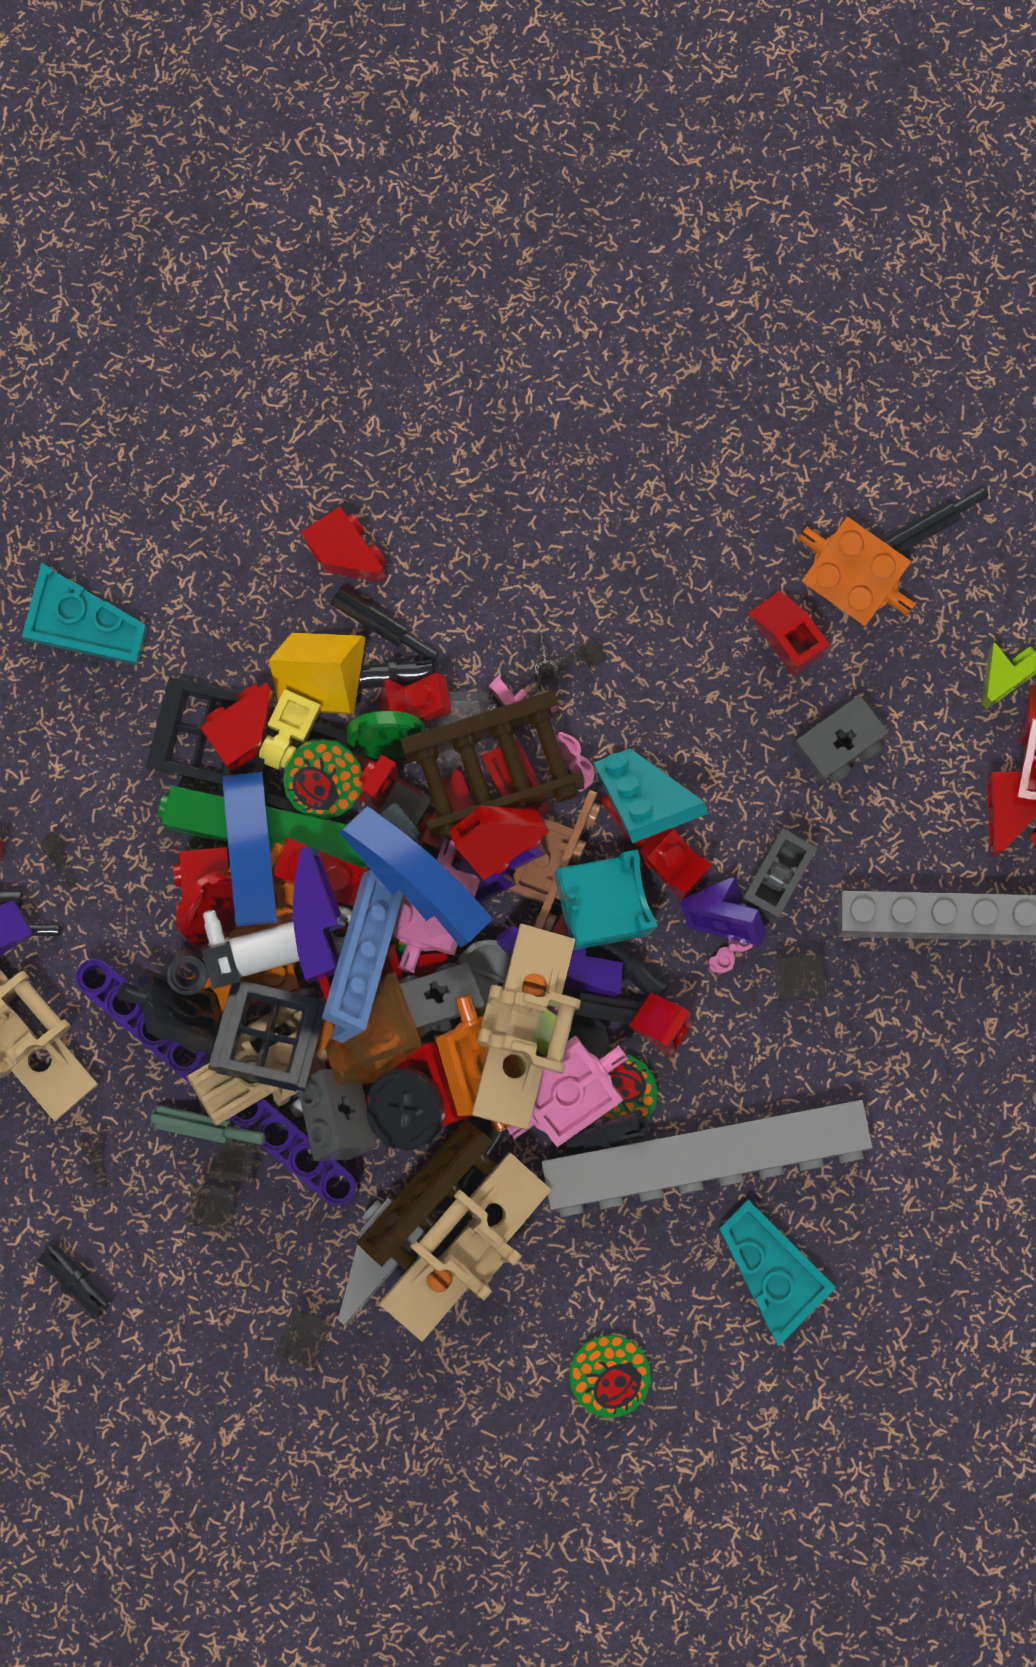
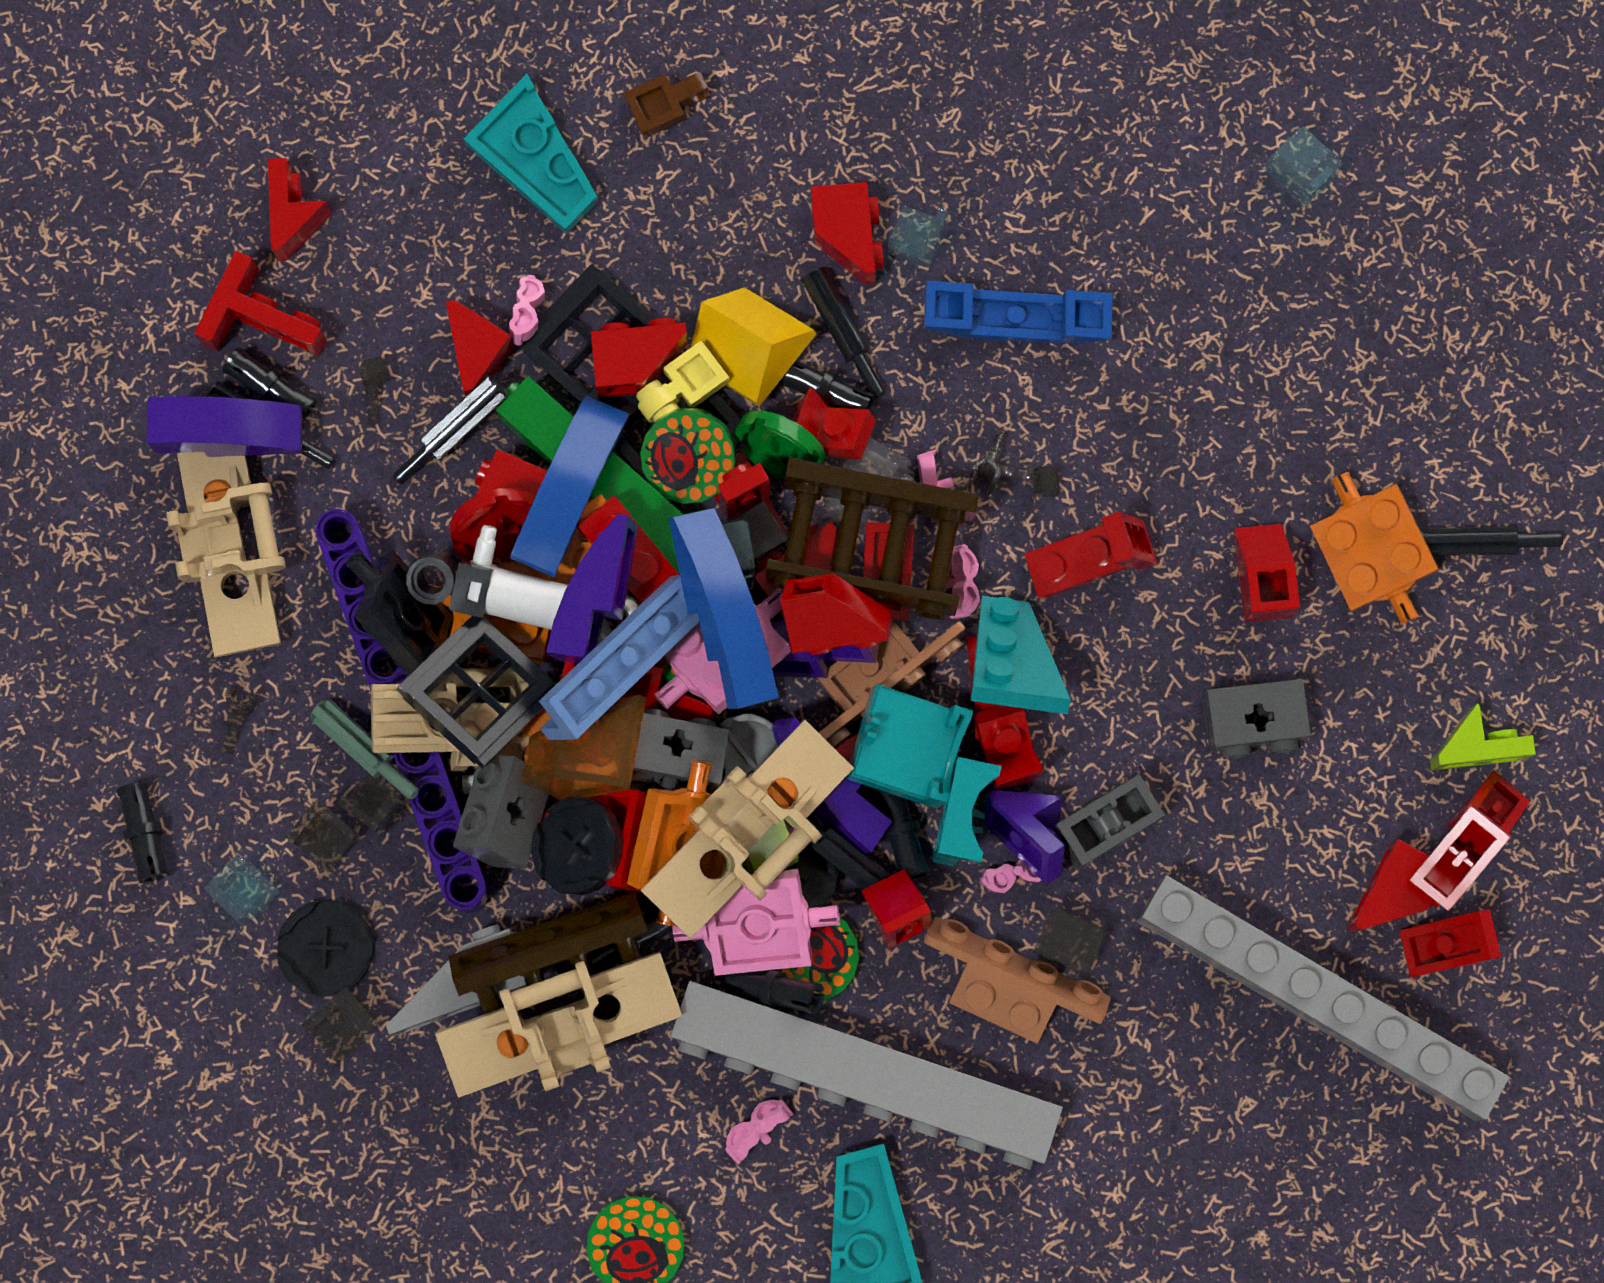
camera: 25 degrees right, 0 degrees up
none -> clear light blue panel [204,854,281,927]
none -> black tile [277,900,374,997]
none -> axle [393,375,509,484]
none -> red slope [446,300,514,396]
none -> bright pink piece [509,275,545,346]
none -> reddish brown plate [623,72,710,139]
none -> bright pink piece [725,1100,794,1164]
none -> clear light blue panel [887,206,948,267]
none -> blue slope [924,281,1113,343]
none -> nougat bracket [924,917,1111,1044]
none -> teal piece [932,757,1001,866]
none -> red bracket [1024,512,1158,599]
none -> clear light blue panel [1264,127,1343,208]

